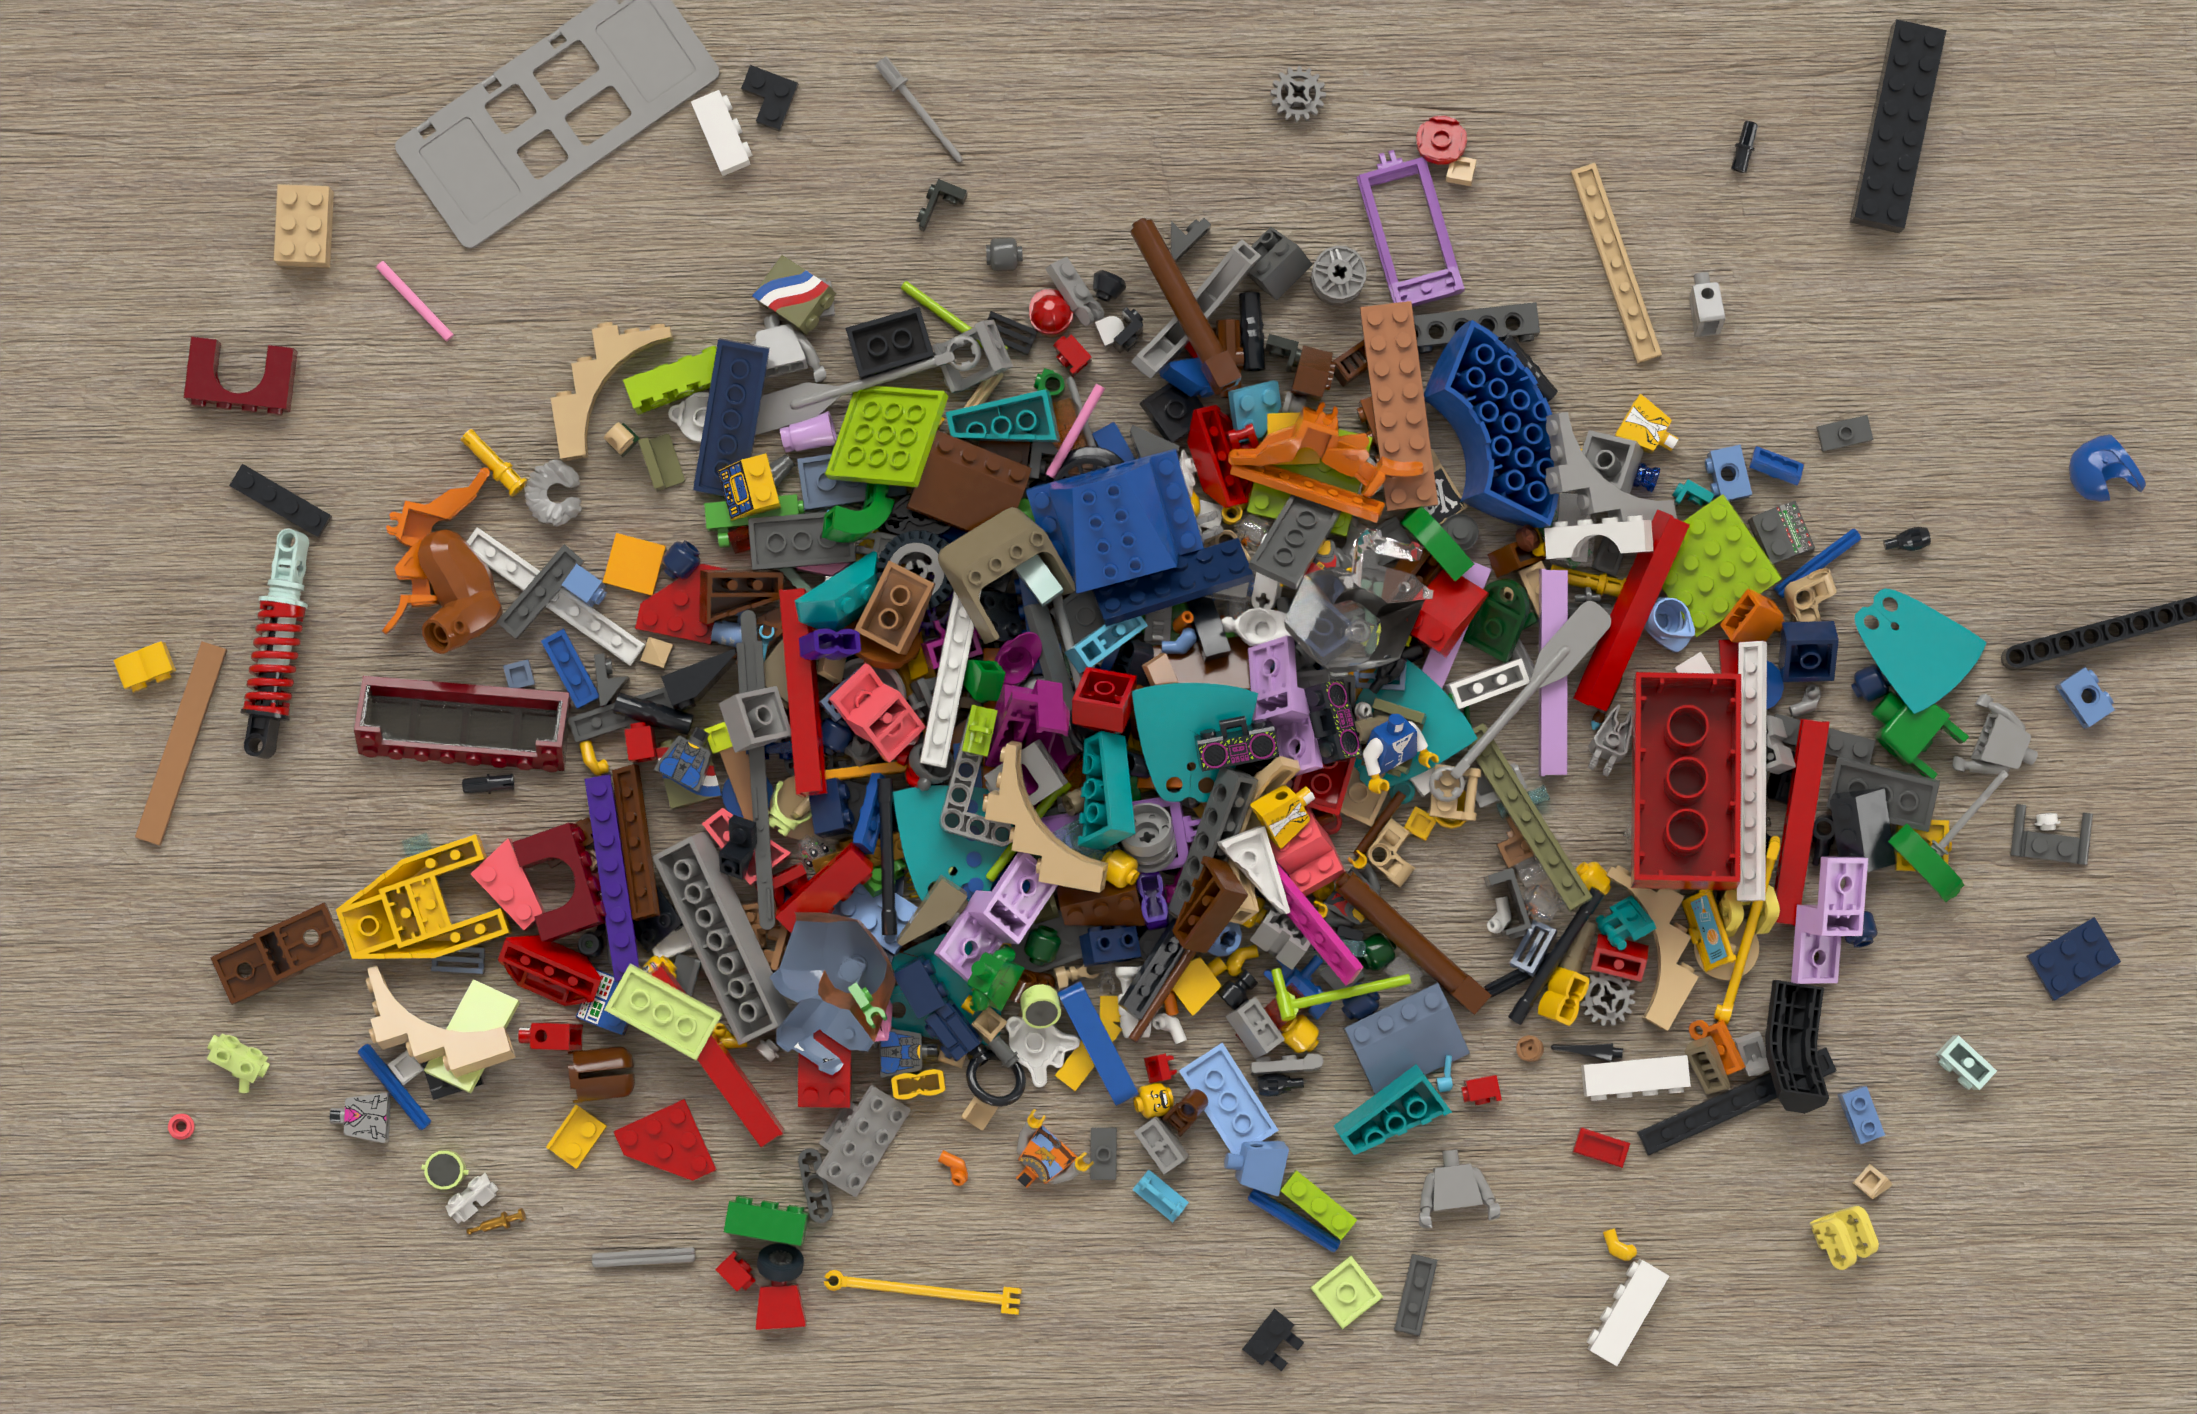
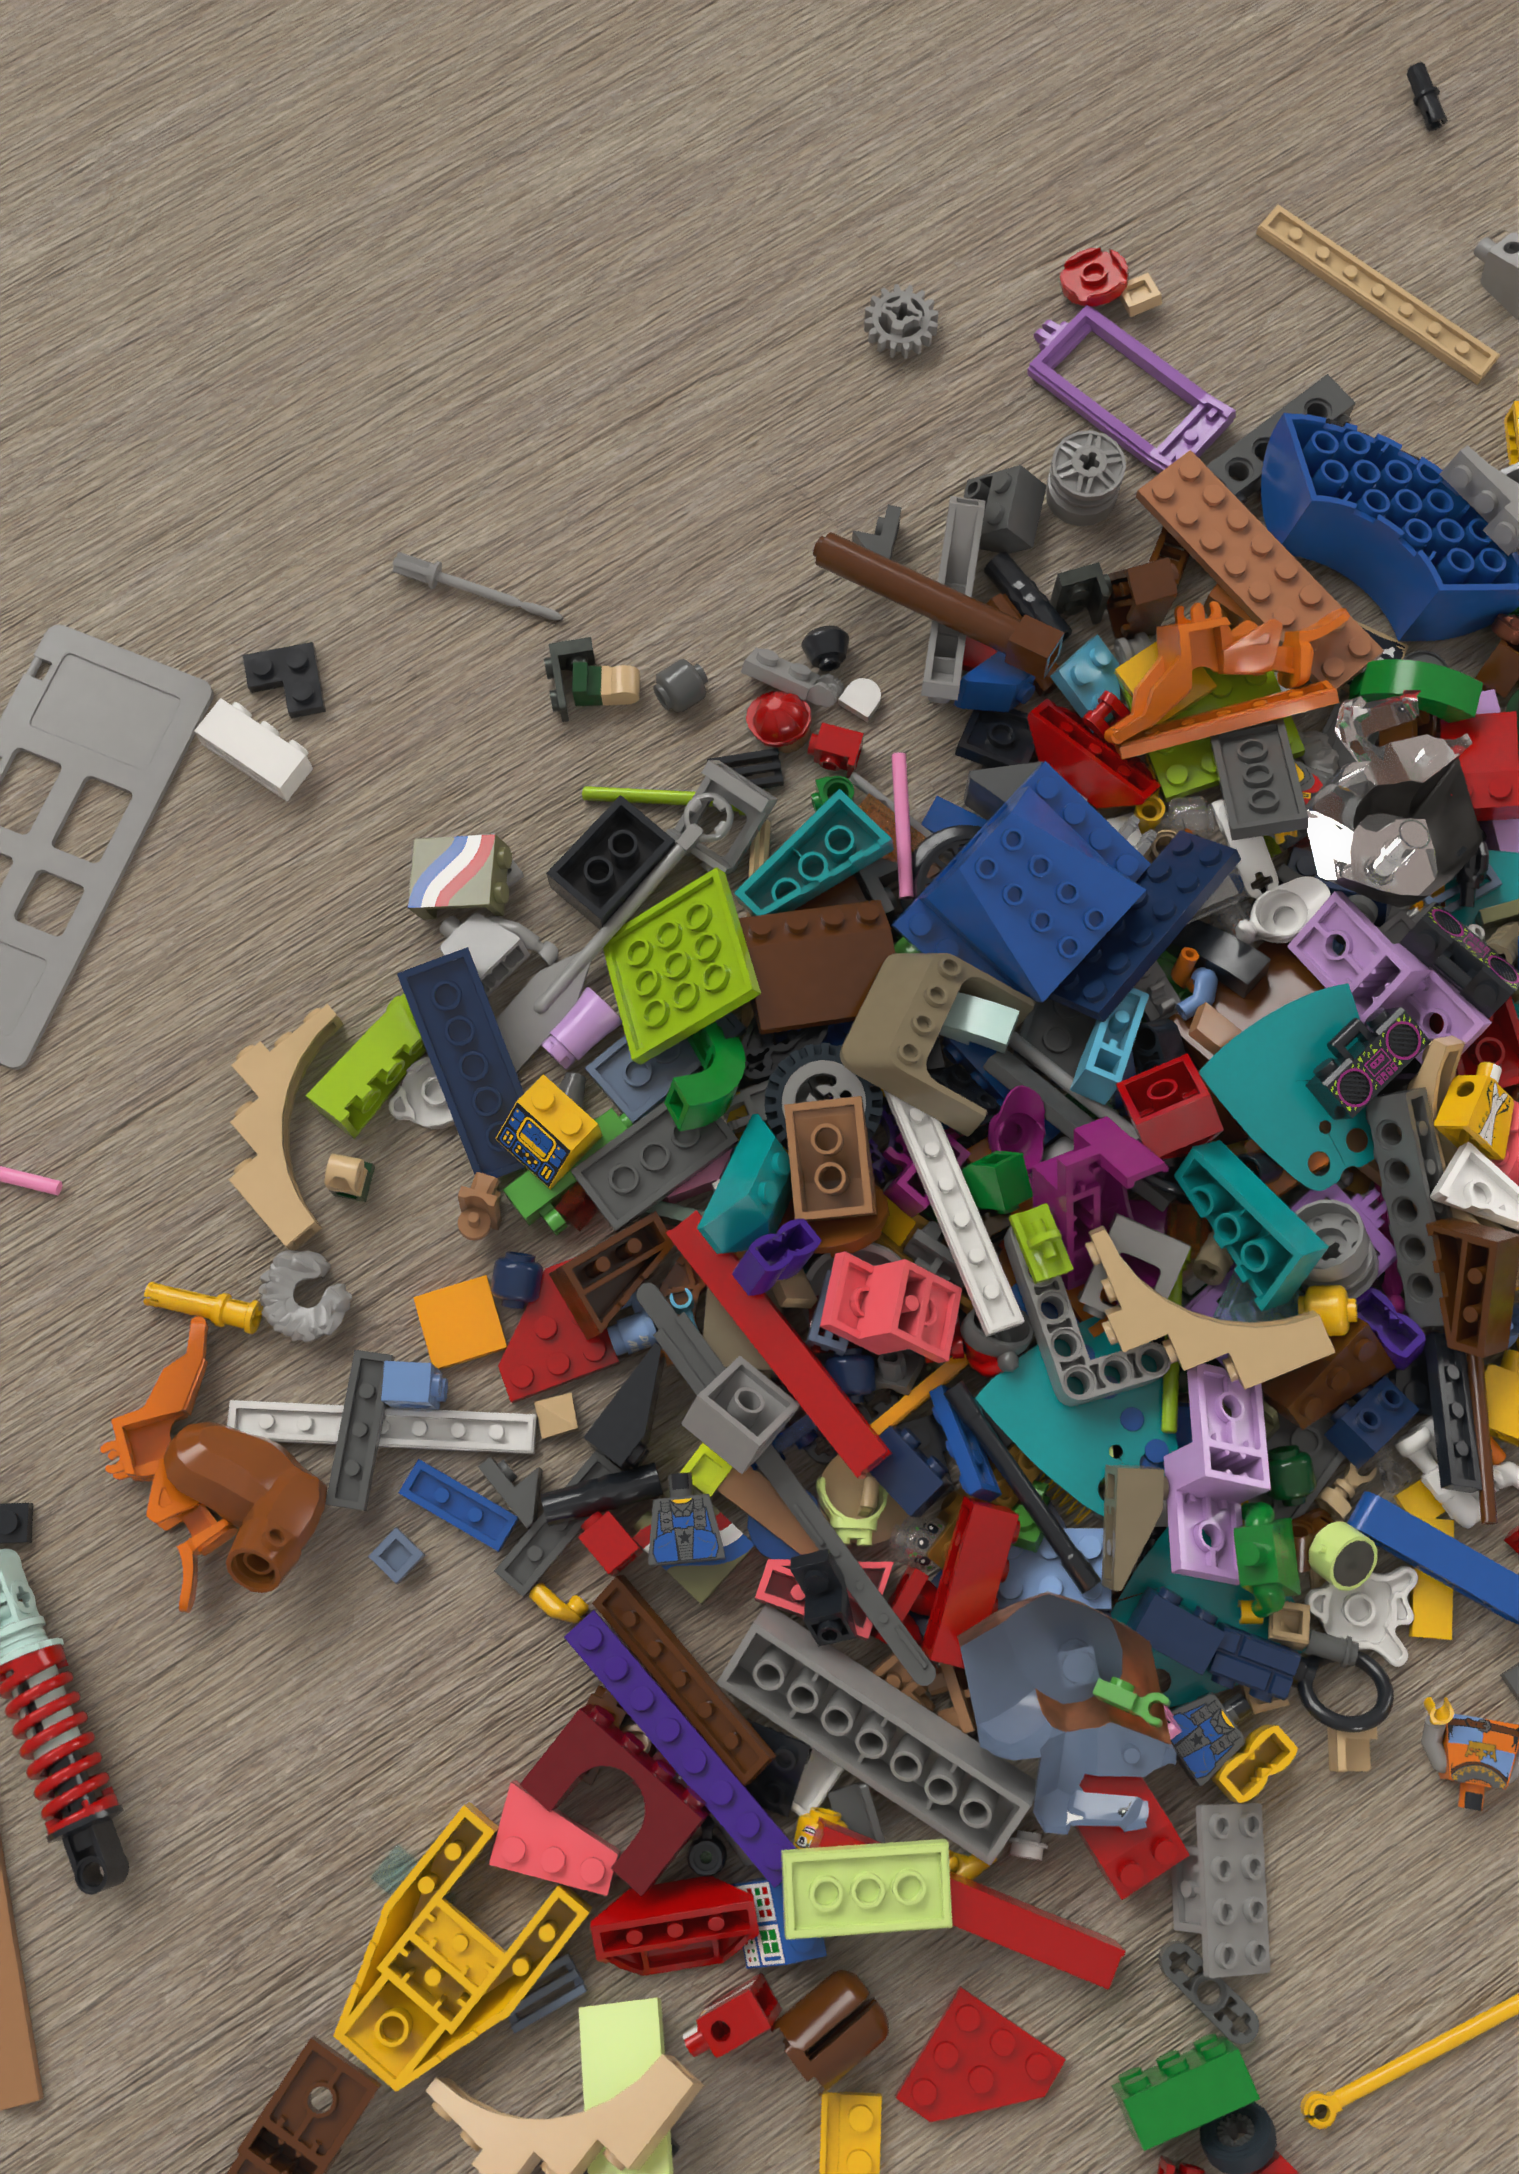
camera: 25 degrees left, 10 degrees down
window [354,675,571,773] -> none
black axle [462,774,515,794] -> none
olive panel [638,434,685,492] -> none
orange arm [938,1150,968,1186] -> none
black bracket [1113,307,1144,353] -> none
none -> medium nougat hips [457,1172,502,1241]
none -> leg [572,662,640,706]

